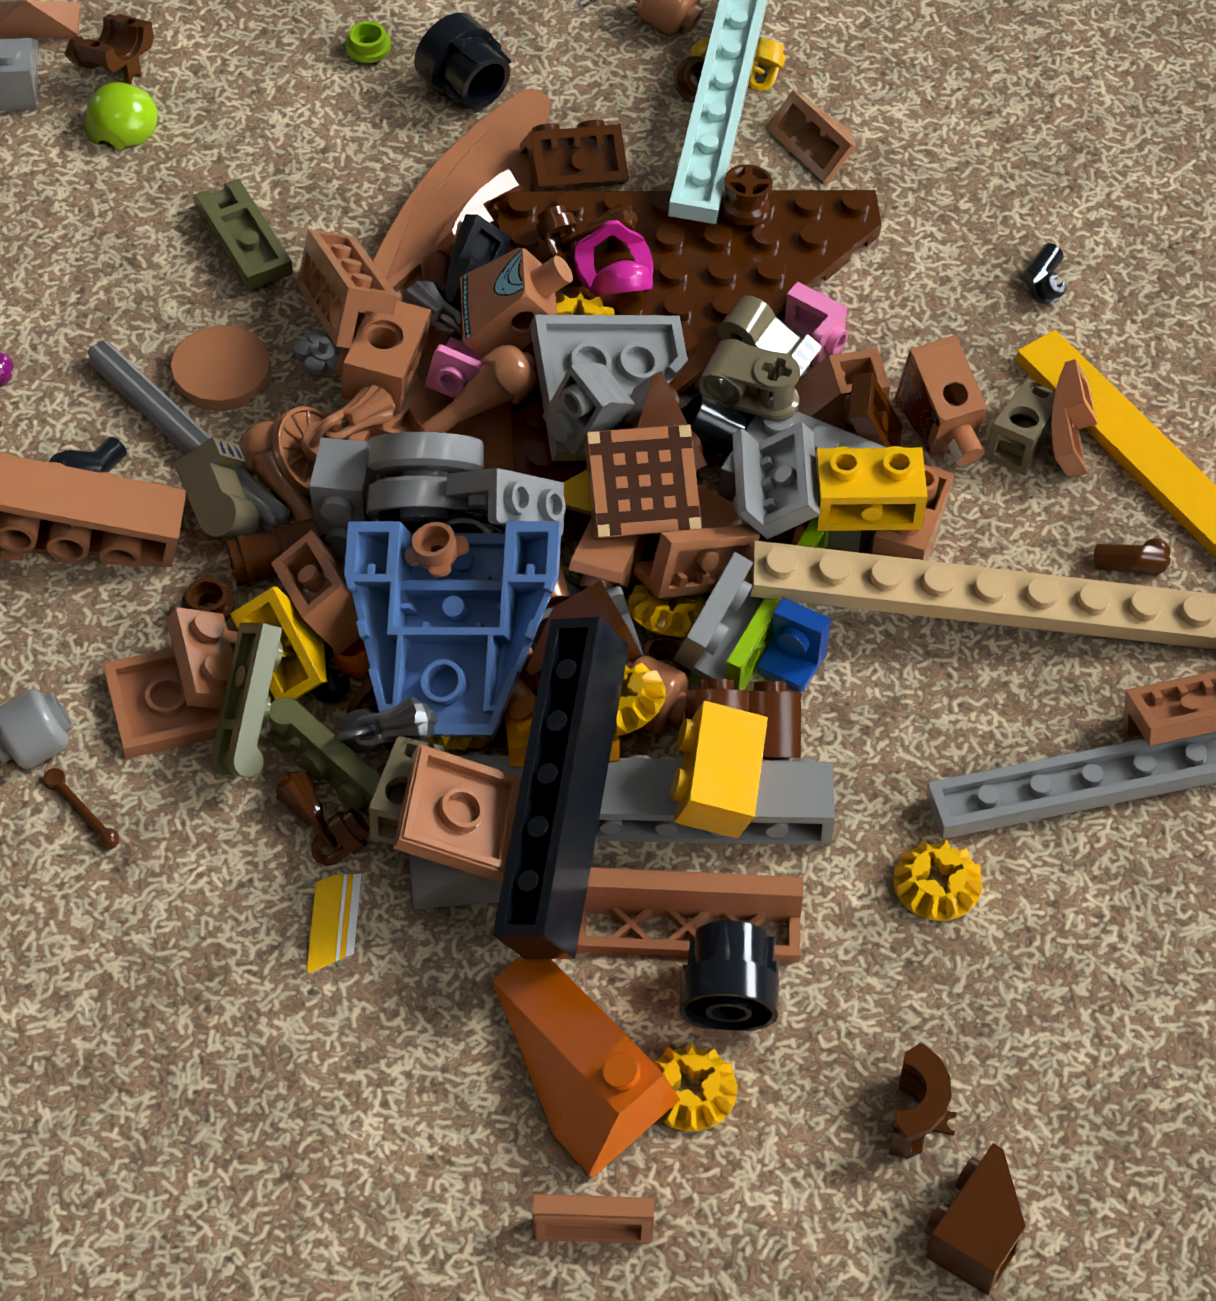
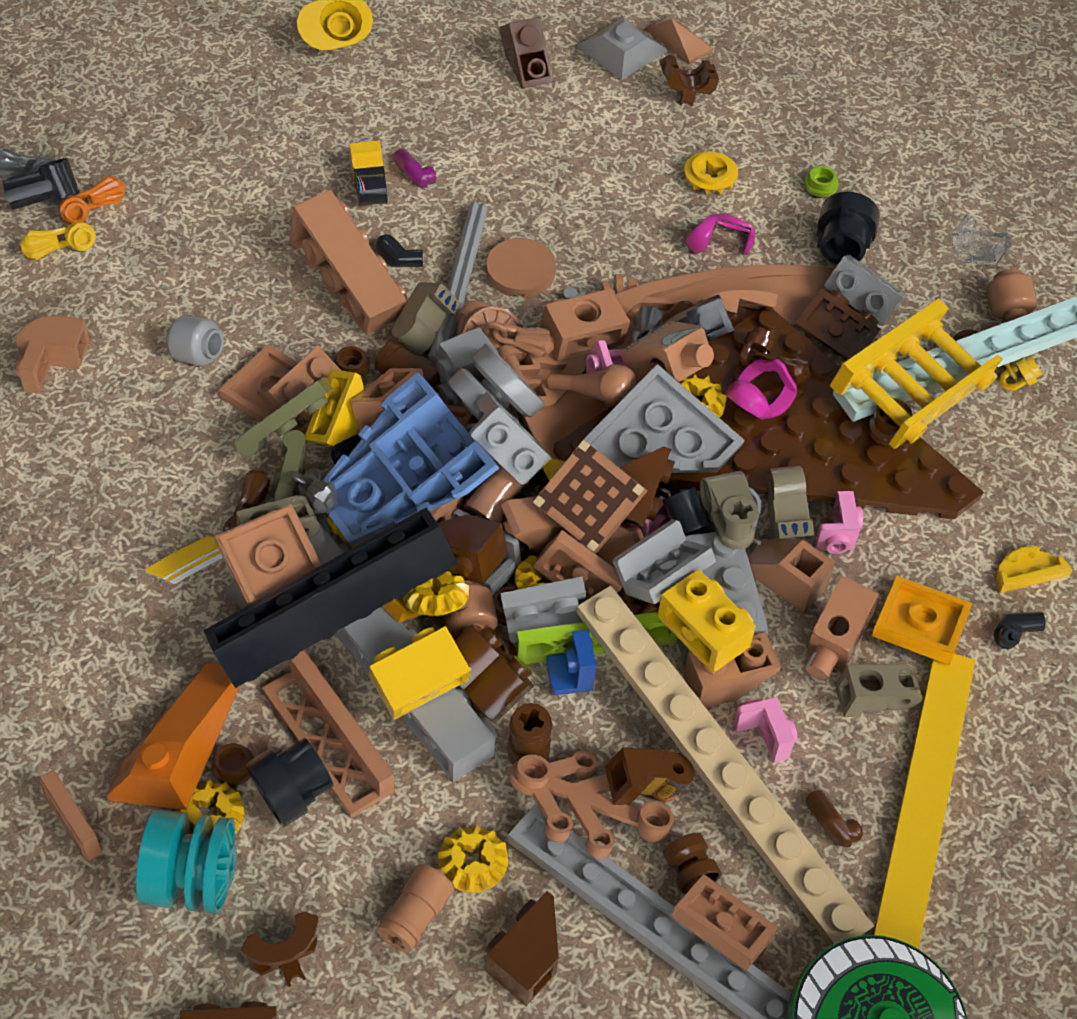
camera: 50 degrees right, 0 degrees up
reddish brown hinge [43,768,120,850] -> none
lime hair [83,82,158,150] -> none
olive plate [193,179,293,291] -> none
nougat fence [297,229,398,349] -> none
nougat plate [405,522,469,578] -> none
light grey slope [542,361,635,456] -> none
nougat slope [765,90,856,183] -> none
reddish brown plate [844,372,902,447] -> none
nougat slope [1051,359,1098,478] -> none
none -> teal wheel [136,809,237,914]
none -> reddish brown plate [211,743,254,786]
none -> nougat piece [377,864,454,953]
none -> reddish brown slope [485,891,559,1006]
none -> reddish brown piece [508,703,553,765]
none -> nougat plant [510,751,674,859]
none -> reddish brown leg [605,747,695,805]
none -> reddish brown wheel [663,833,722,894]
none -> yellow gear [684,151,738,195]
none -> dark pink piece [685,214,756,255]
none -> bright pink bracket [733,697,797,763]
none -> light grey bracket [825,255,908,325]
none -> yellow fence [830,298,1003,449]
none -> light orange tile [872,576,973,665]
none -> yellow tile [996,546,1073,593]

